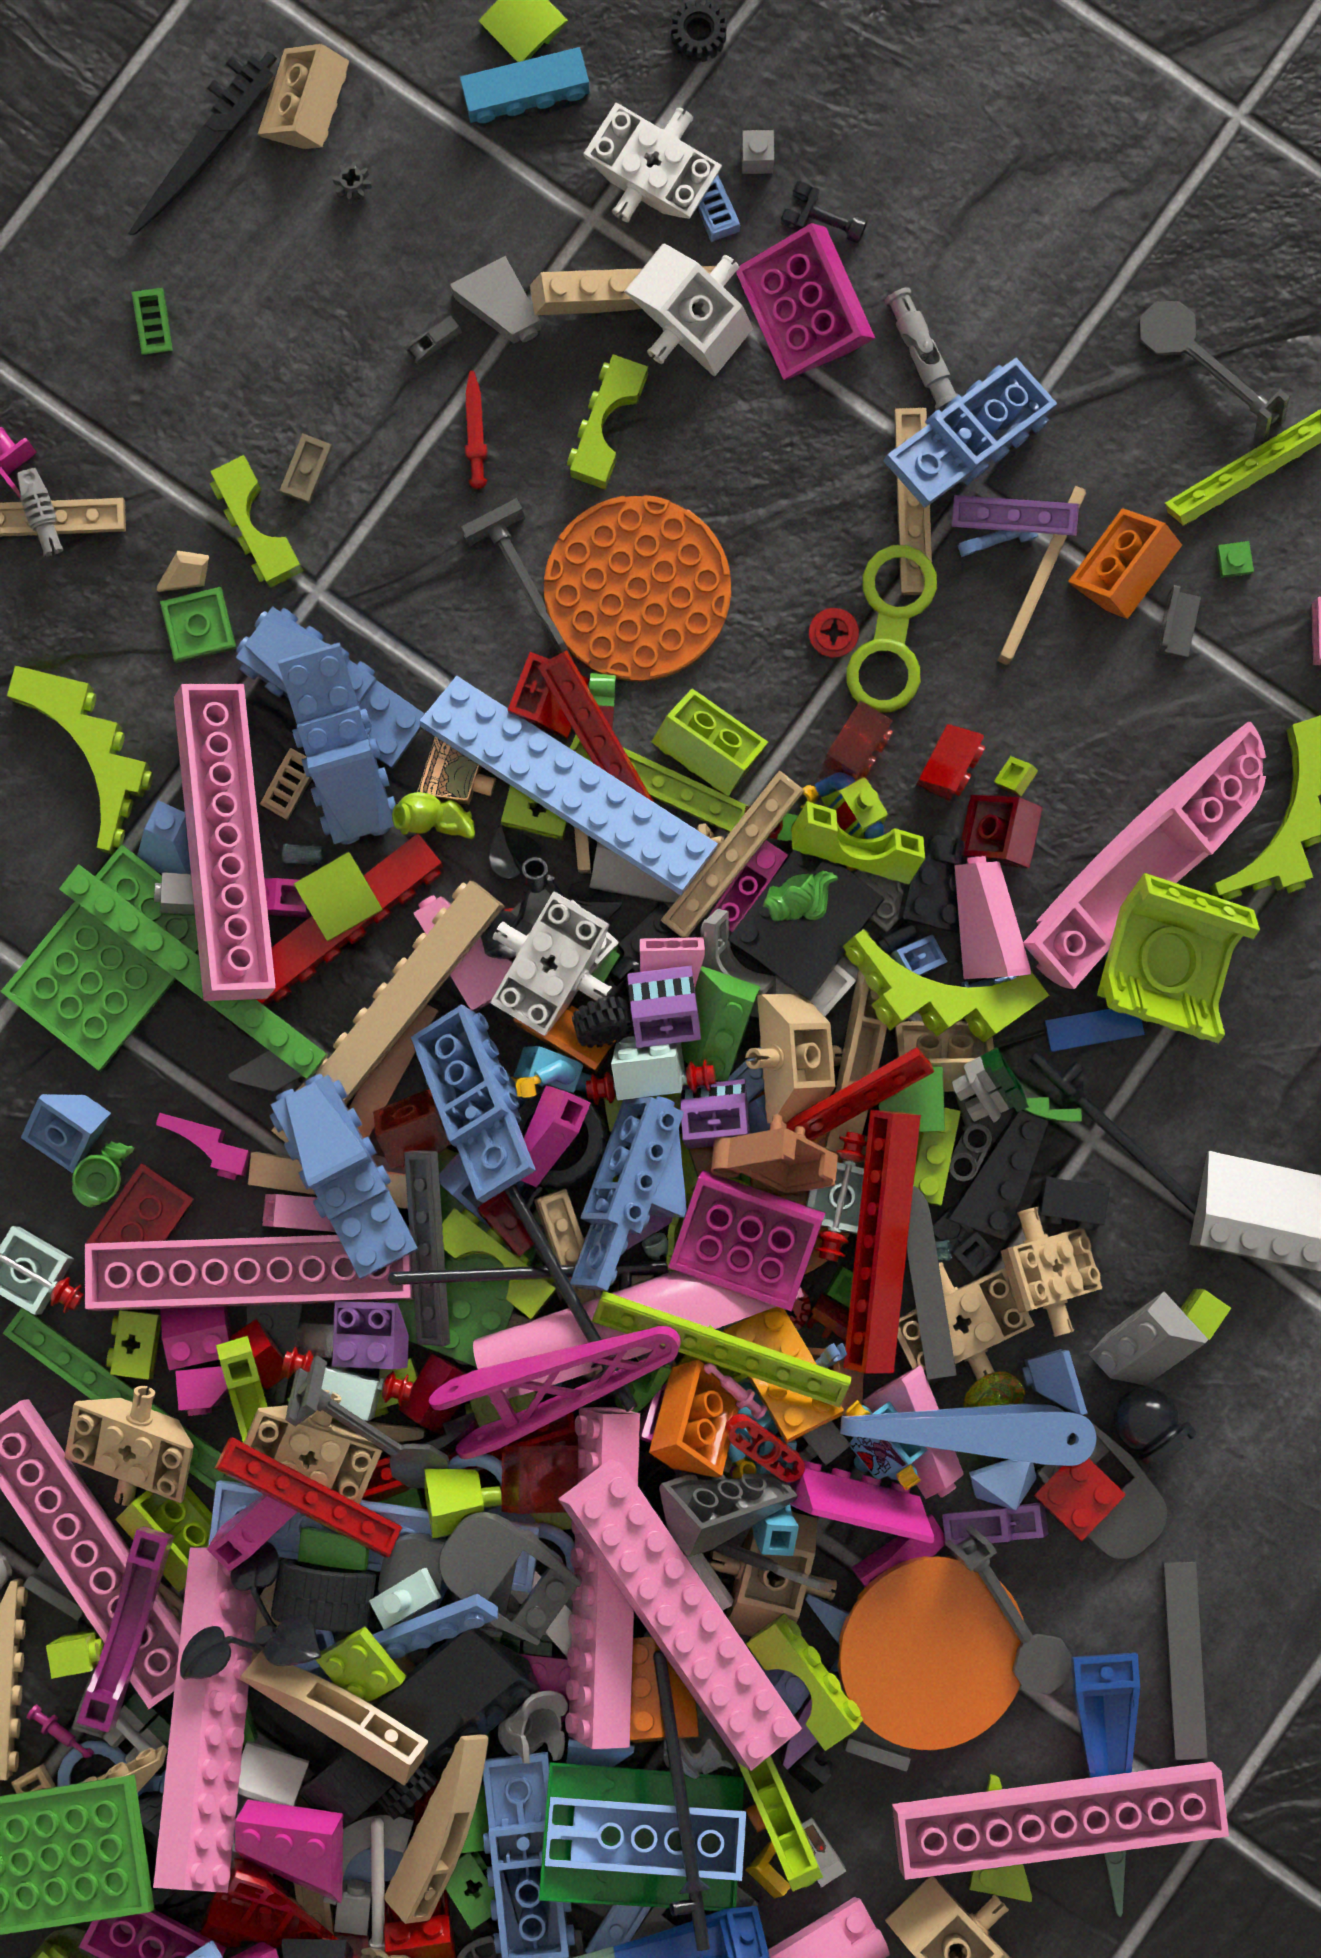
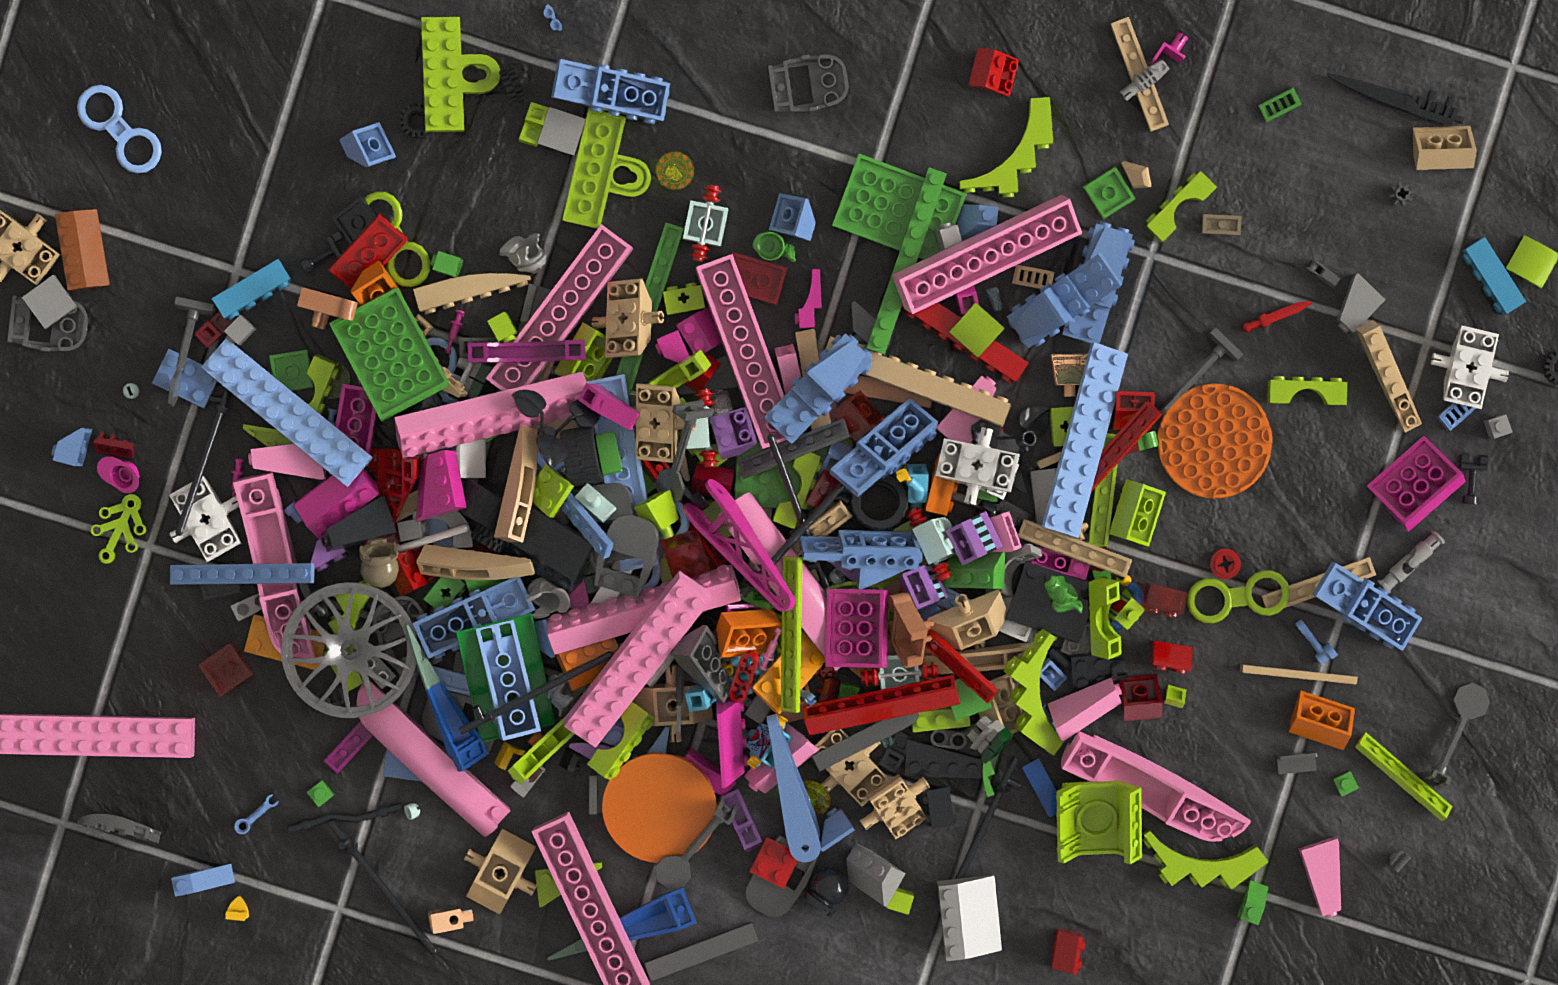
camera: 75 degrees right, 5 degrees up
red tile [215,1437,402,1558] -> none
lime animal [392,792,475,839] -> none
dark pink slope [520,1085,591,1187] -> none
black tyre [572,997,634,1048] -> none
white slope [624,243,753,376] -> none
medium lavender tile [951,495,1079,536] -> none
light blue slope [969,1459,1037,1511] -> none

